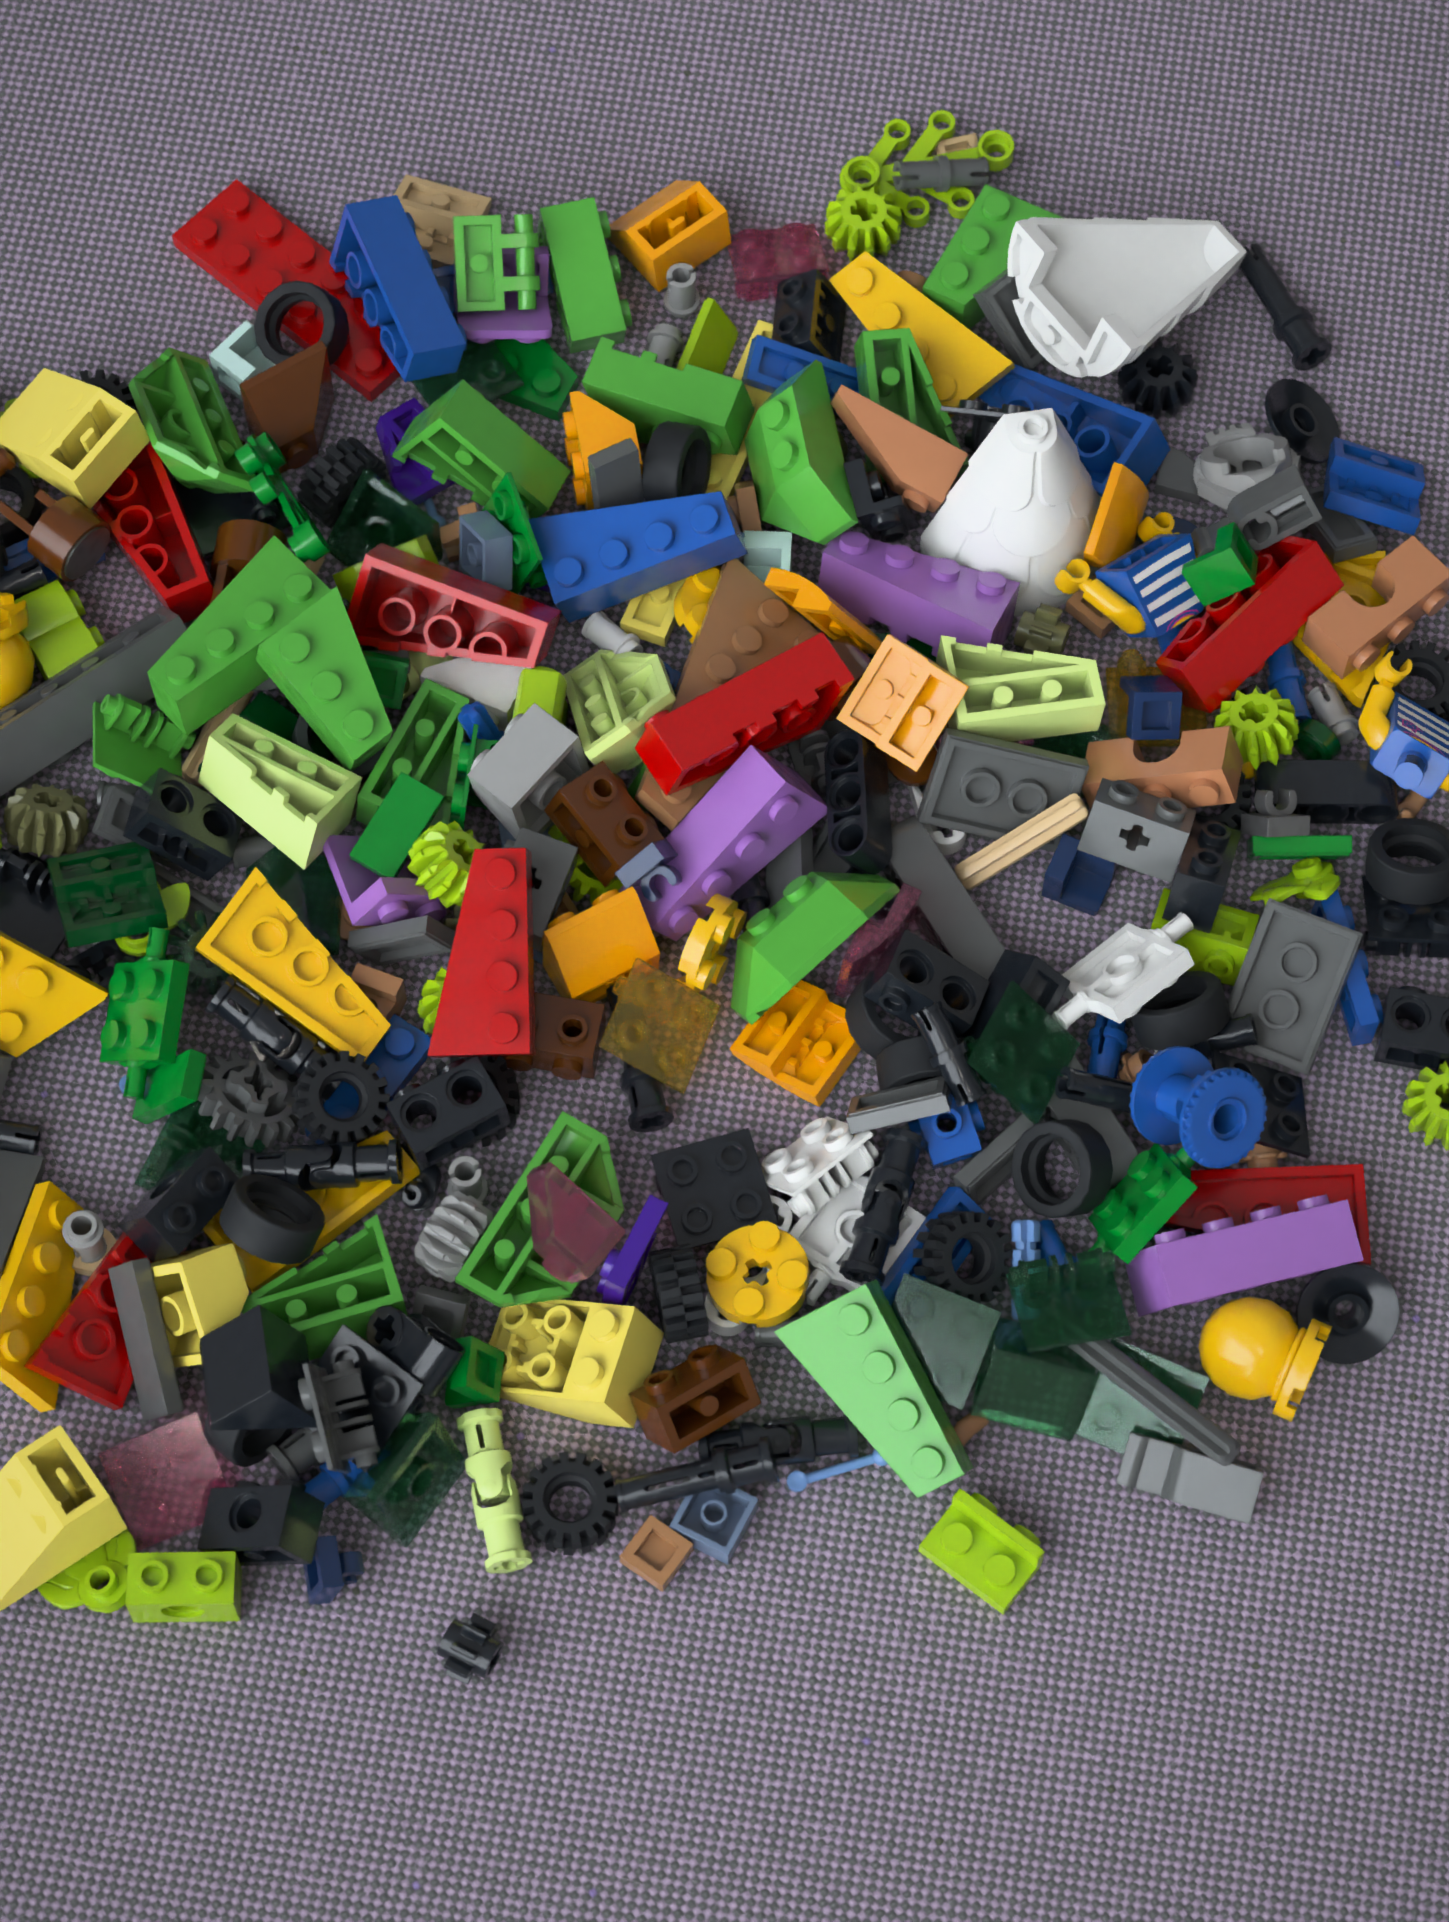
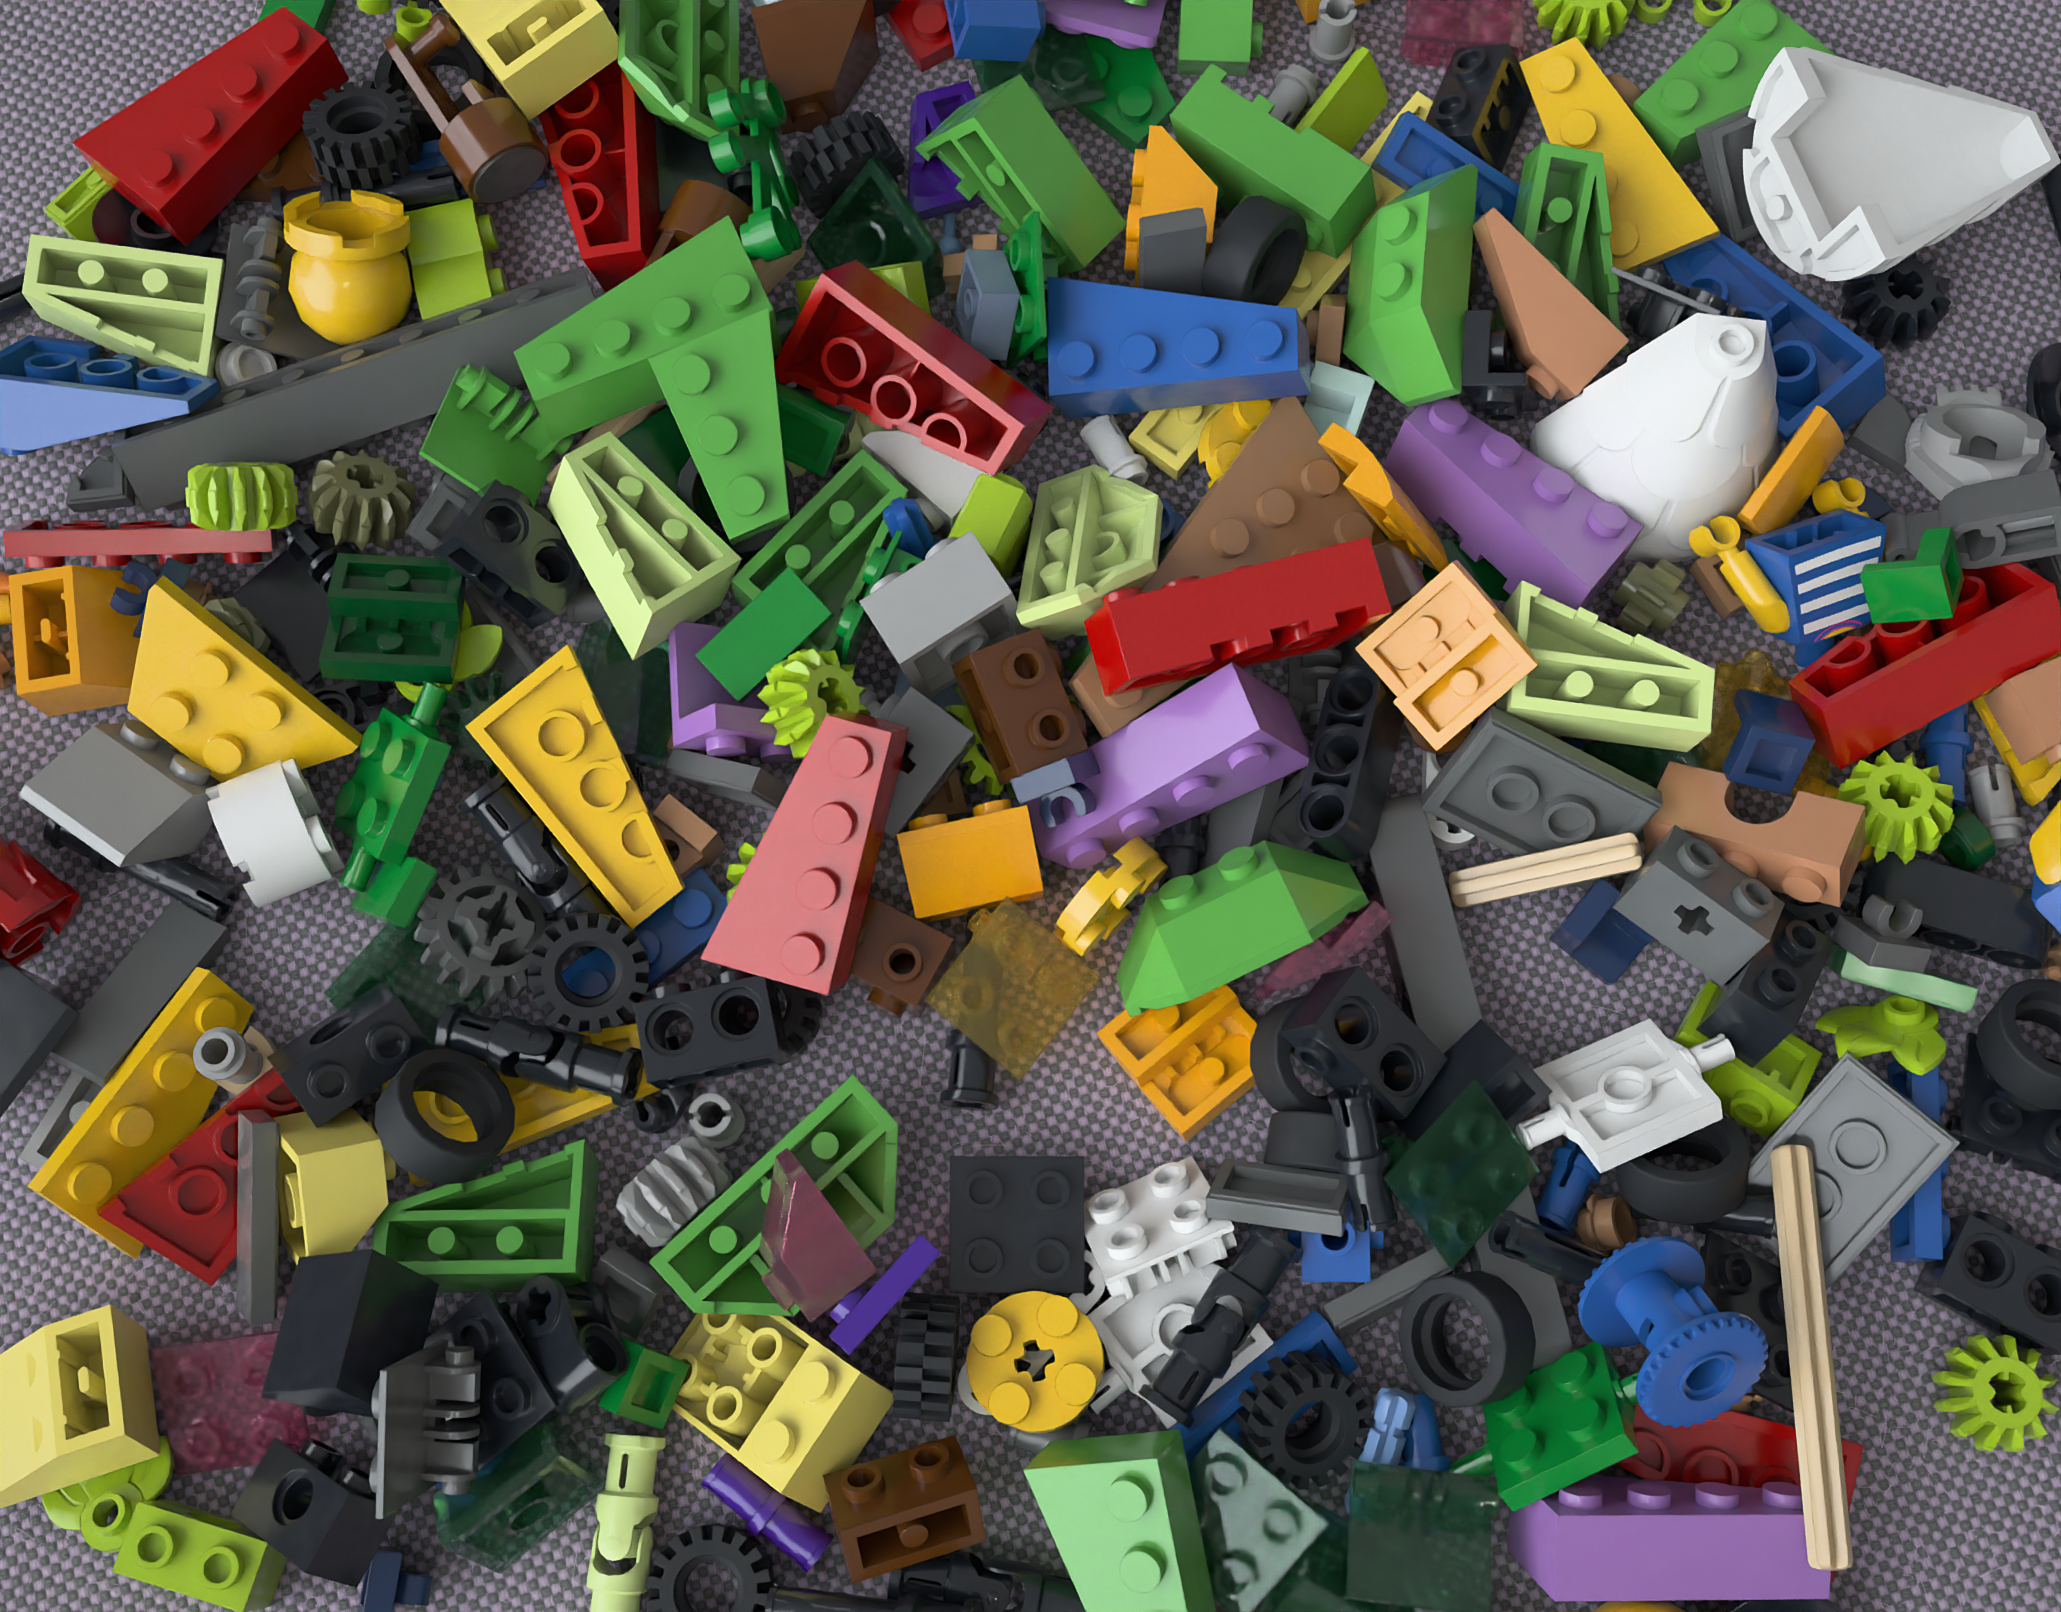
camera: 20 degrees right, 10 degrees up
none -> white brick [206,758,345,908]
none -> dark purple pin [700,1452,834,1574]
none -> tan axle [1770,1145,1853,1571]

